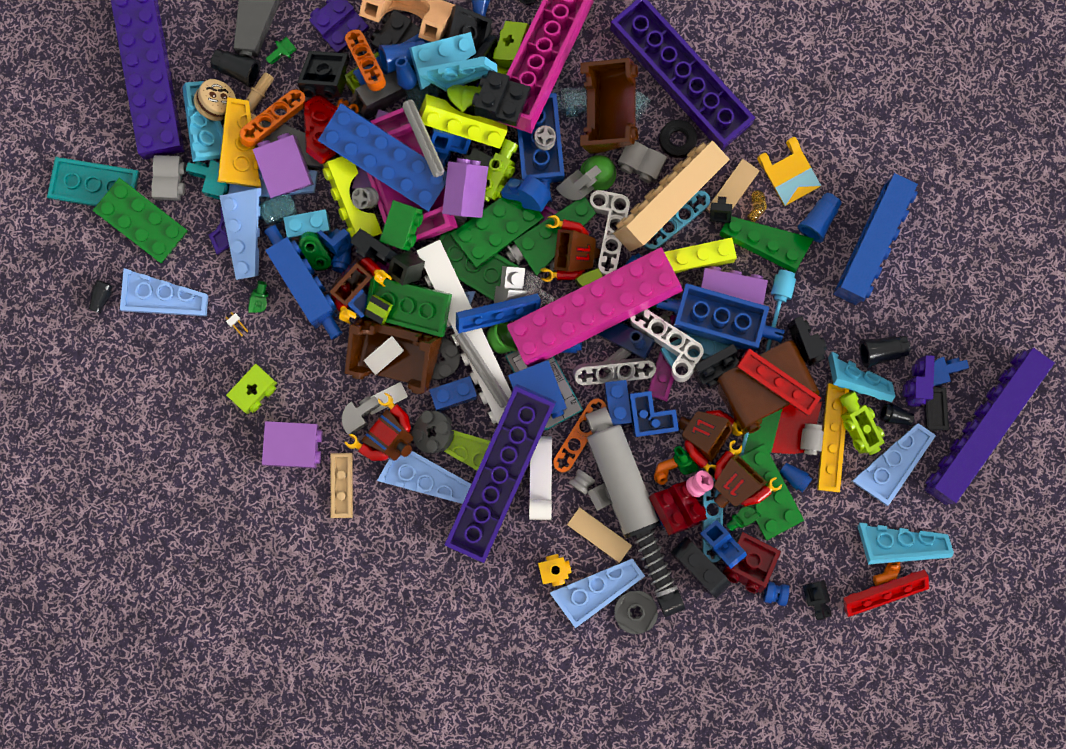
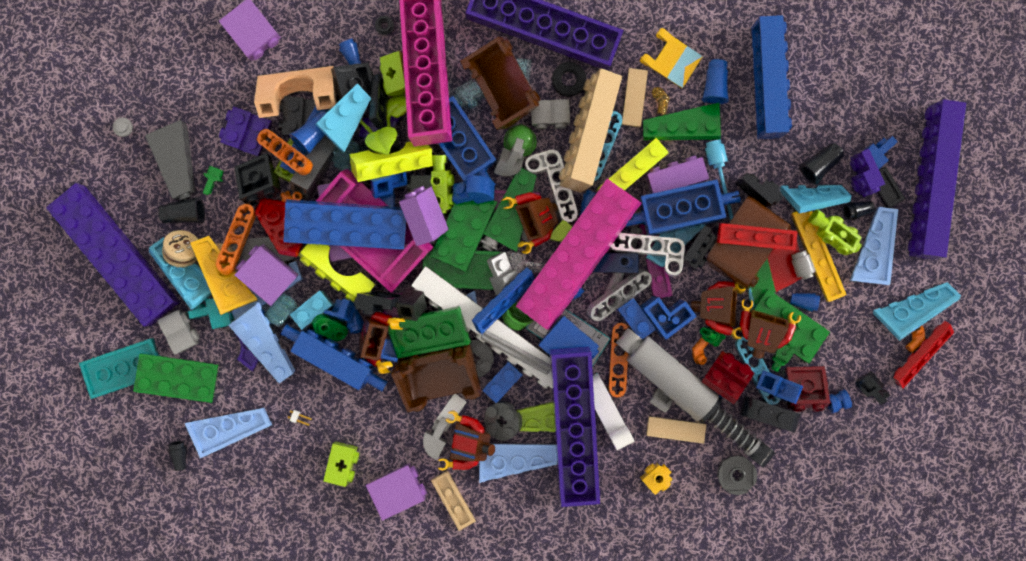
camera: 25 degrees left, 5 degrees up
tan axle [245,72,274,113] -> none
green piece [248,281,269,313] -> none
light grey wheel [352,187,379,209] -> none
white sticker [363,336,404,375] -> none
tile [364,295,393,324] -> none
green brick [380,200,423,251] -> none
blue cone [395,57,417,90] -> none
light grey axle [402,100,445,177] -> none
medium azure wing [419,56,498,91] -> none
black plate [472,70,531,127] -> none
light grey wheel [534,125,556,151] -> none
light blue wing [550,559,645,628] -> none
light grey wheel [569,469,595,495] -> none
bright pink wheel [686,470,714,497] -> none
black tile [709,196,732,223] -> none

